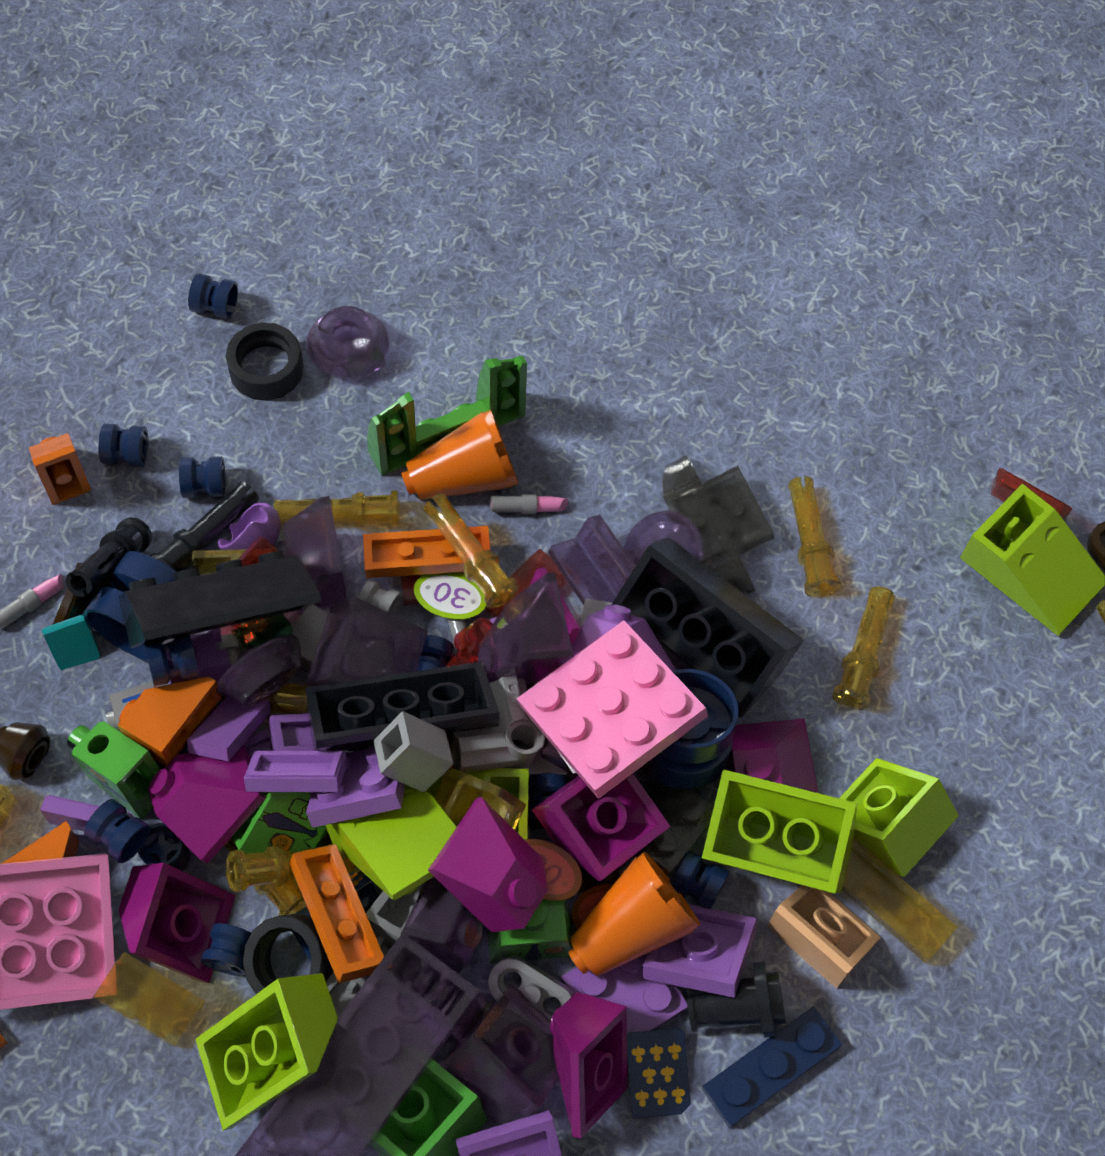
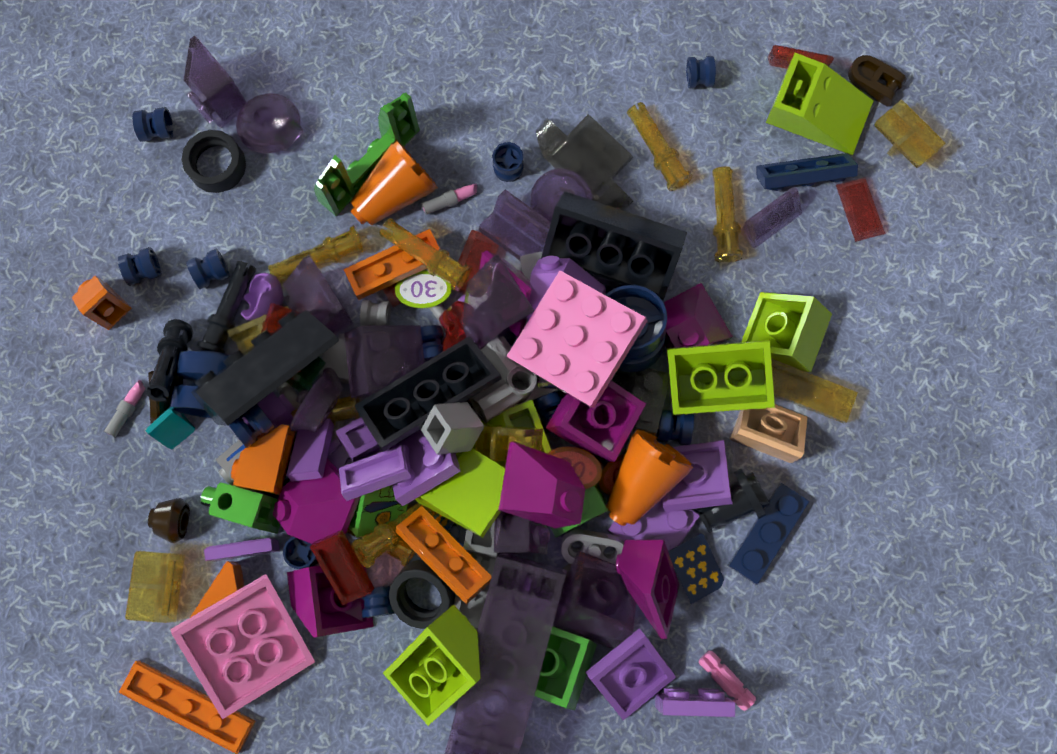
camera: 15 degrees left, 15 degrees up
dark blue wheel [84,799,151,863] -> none
clear yellow panel [92,952,205,1046] -> none
none -> clear purple slope [183,36,249,129]
none -> clear red tile [310,530,374,605]
none -> dark blue wheel [492,142,524,182]
none -> dark blue wheel [686,56,716,89]
none -> clear purple slope [740,187,802,249]
none -> dark blue plate [756,153,858,191]
none -> clear red tile [836,177,886,242]

